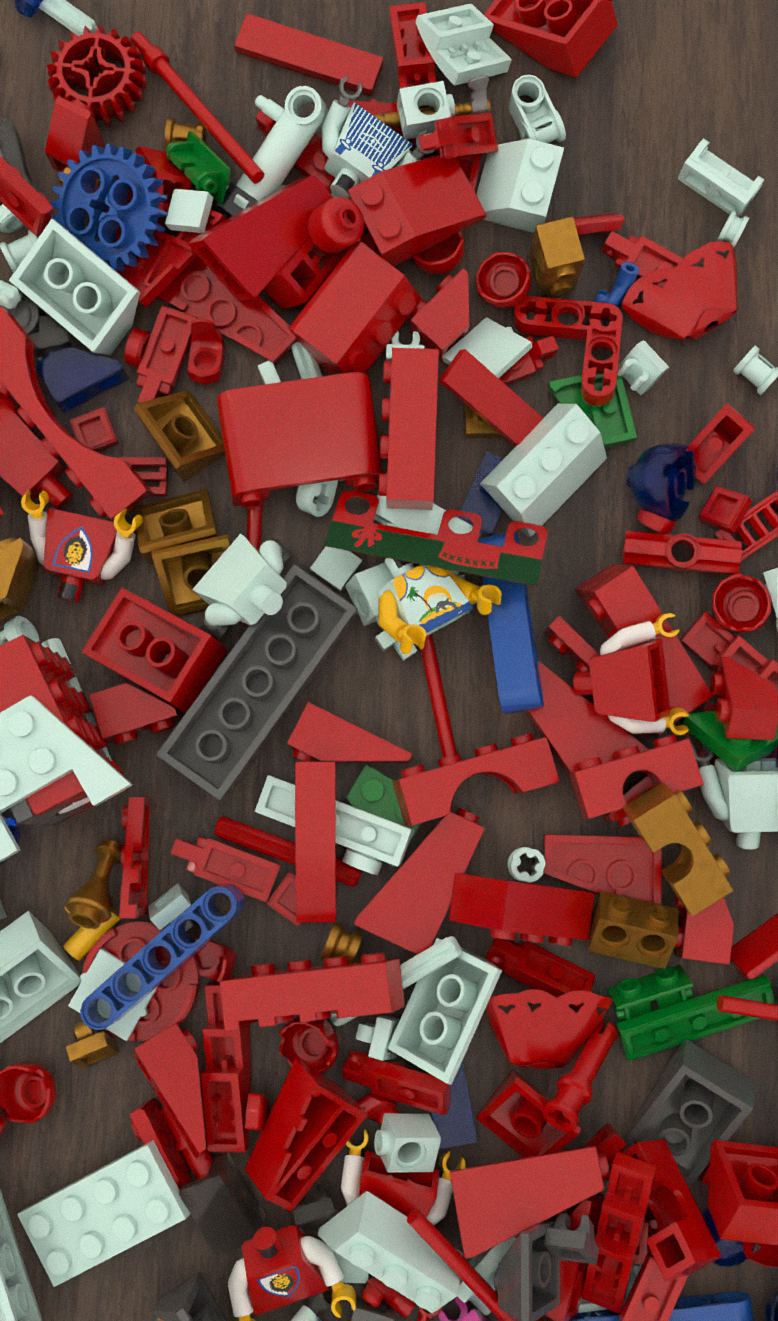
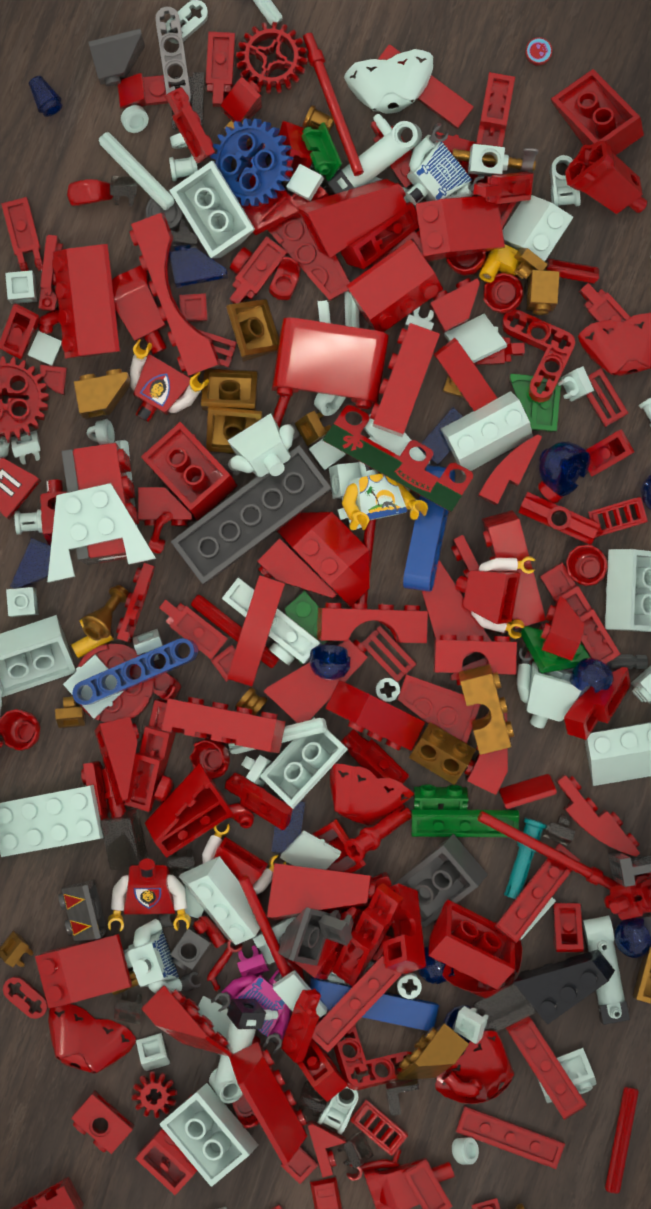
camera: 15 degrees right, 5 degrees up
red head [308,197,365,254] -> none
light aqua brick [374,1113,441,1173] -> none
light aqua slope [416,3,512,86] -> none
blue arm [594,262,639,307] -> none
red tile [698,485,752,534] -> none
none -> red piece [148,511,172,554]
none -> red hinge [206,31,235,107]
none -> red wedge [277,512,370,607]
none -> light aqua piece [280,830,341,870]
none -> pearl gold tile [295,410,331,446]
none -> clear blue hair [310,644,351,680]
none -> light aqua piece [344,49,433,114]
none -> red tile [361,626,416,682]
none -> light aqua bush [397,973,422,999]
none -> red slope [477,434,542,505]
none -> yellow piece [479,244,521,282]
none -> pearl gold tile [513,248,548,279]
none -> red piece [565,141,647,214]
none -> red tile [585,368,628,427]

